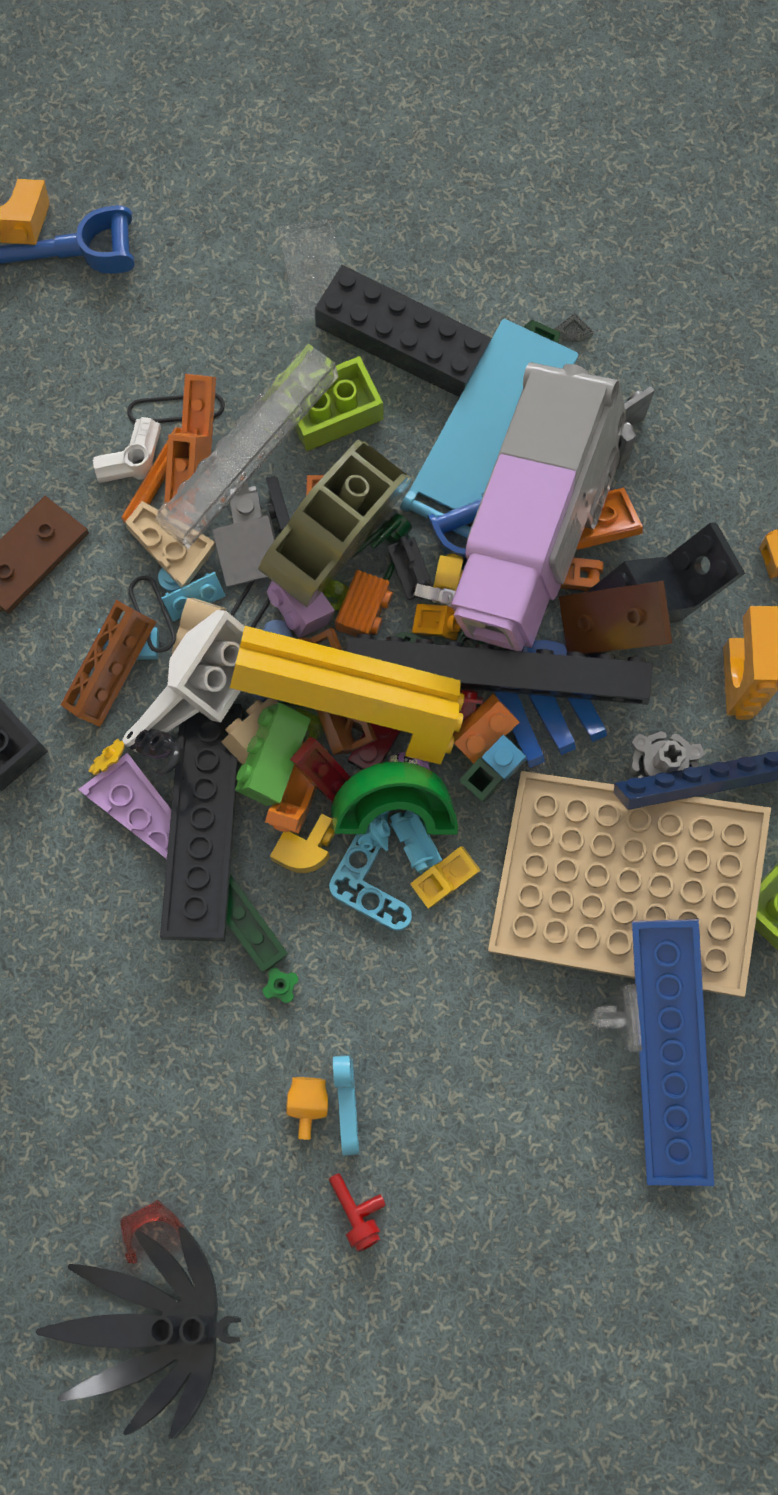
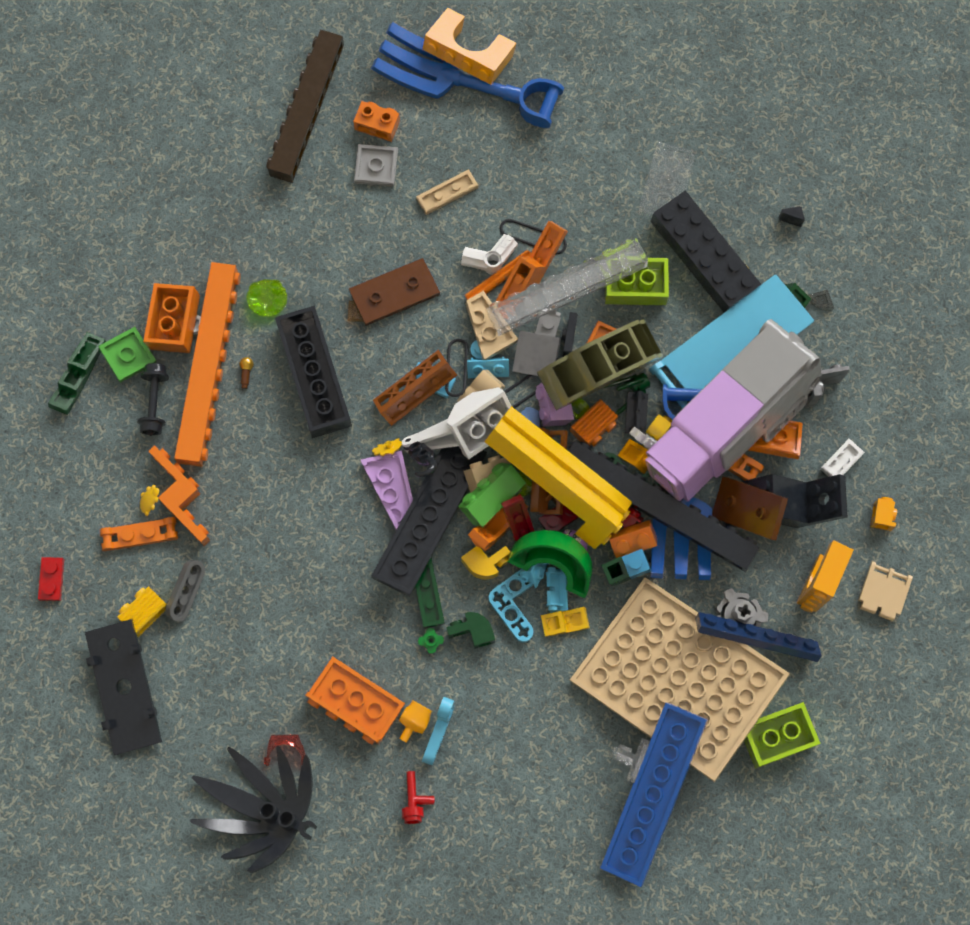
camera: 20 degrees right, 0 degrees up
none -> orange bracket [305,656,405,745]
none -> tan tile [416,169,479,215]
none -> dark green brick [446,612,495,649]
none -> black slope [778,206,805,227]
none -> white plate [820,439,865,477]

